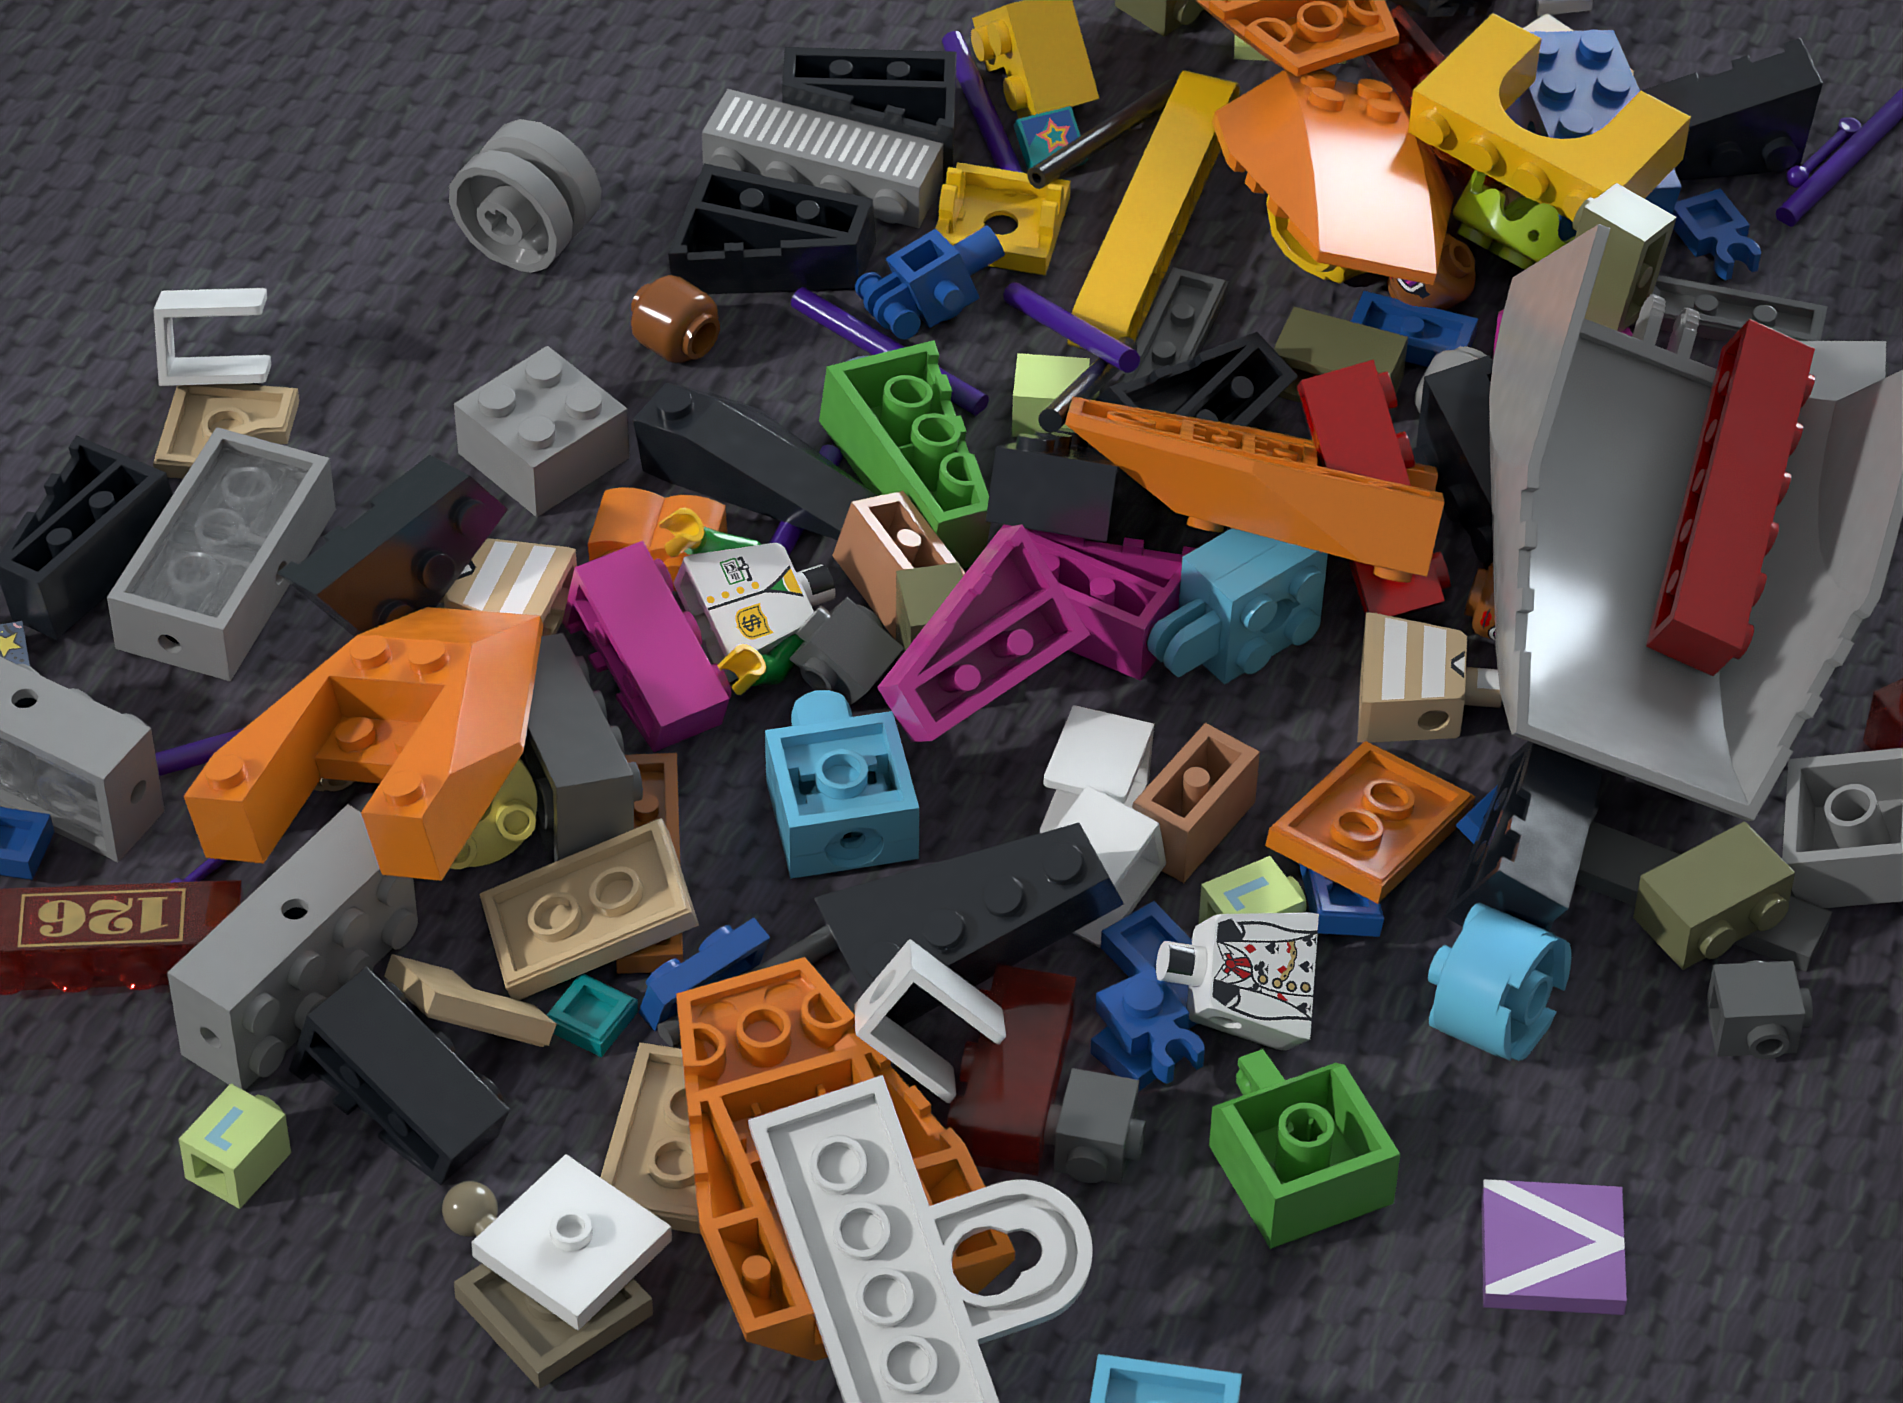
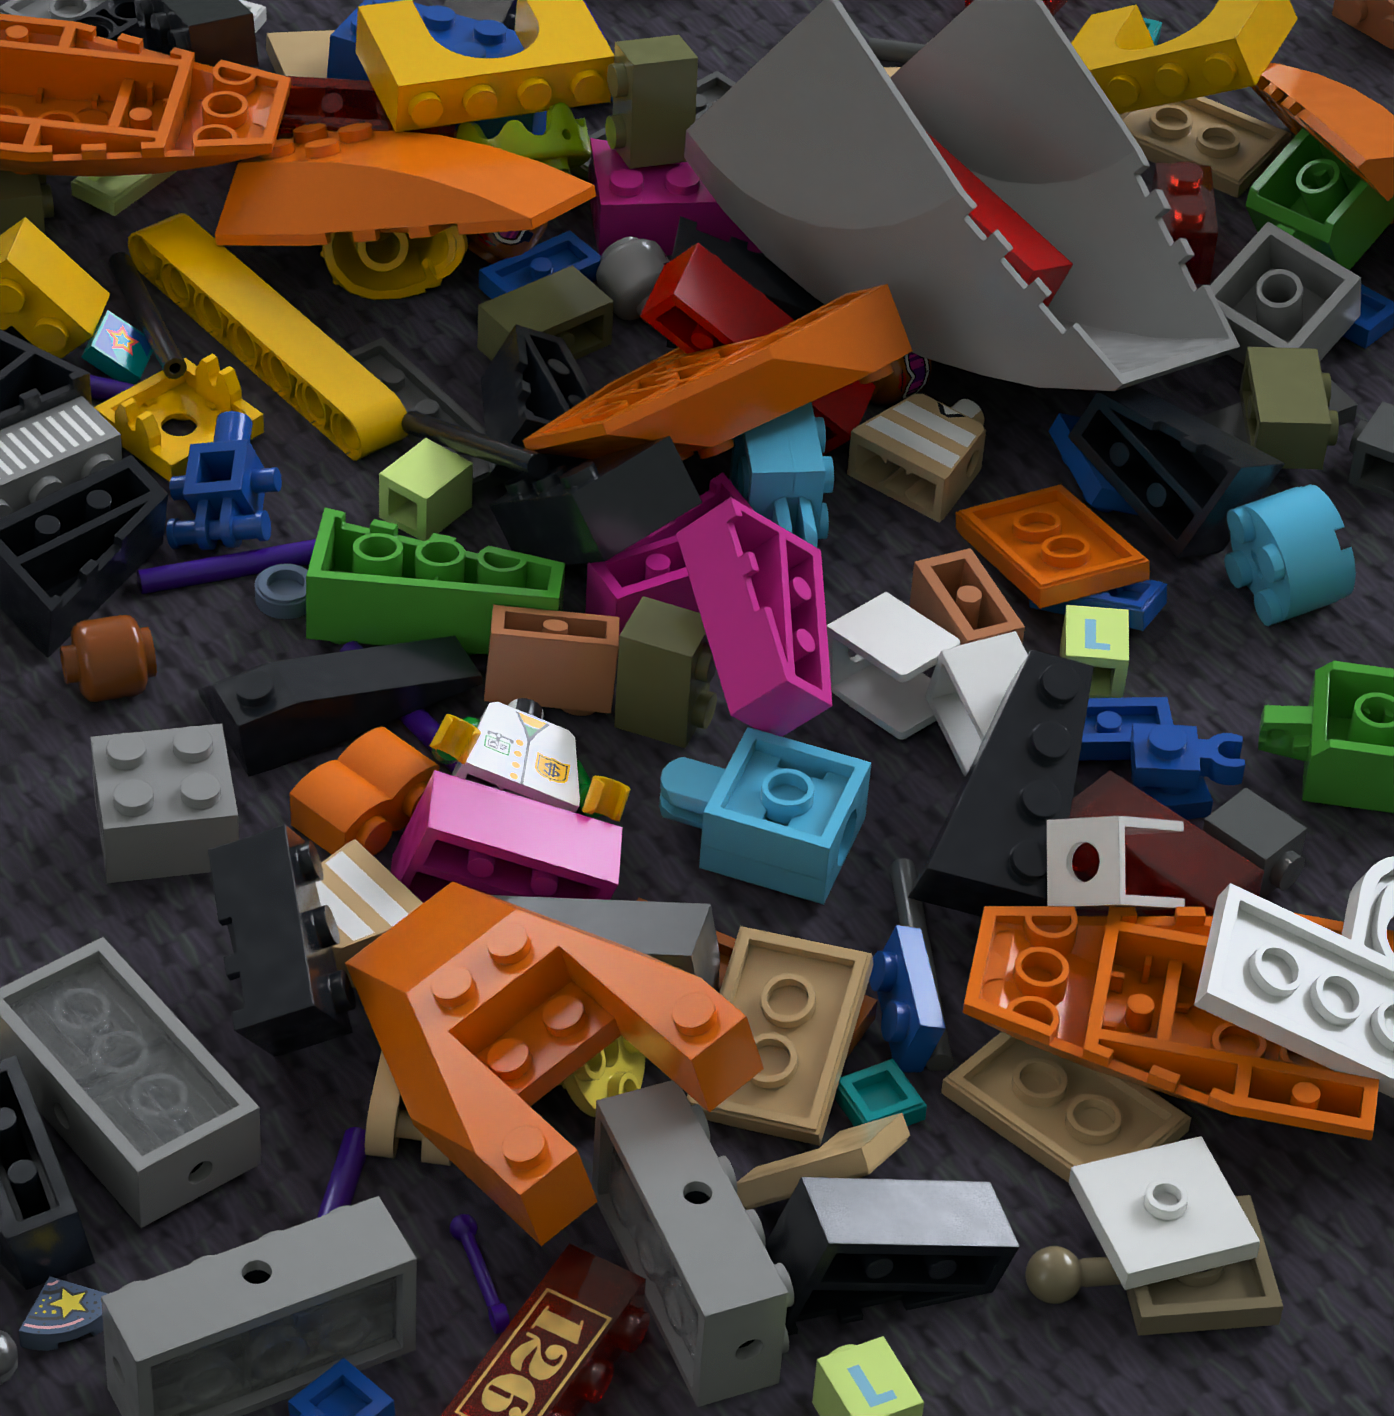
camera: 60 degrees left, 5 degrees down
dark grey brick [789,597,904,706] -> none
dark purple bar [1003,282,1140,373] -> none
white torso [1156,912,1319,1050] -> none

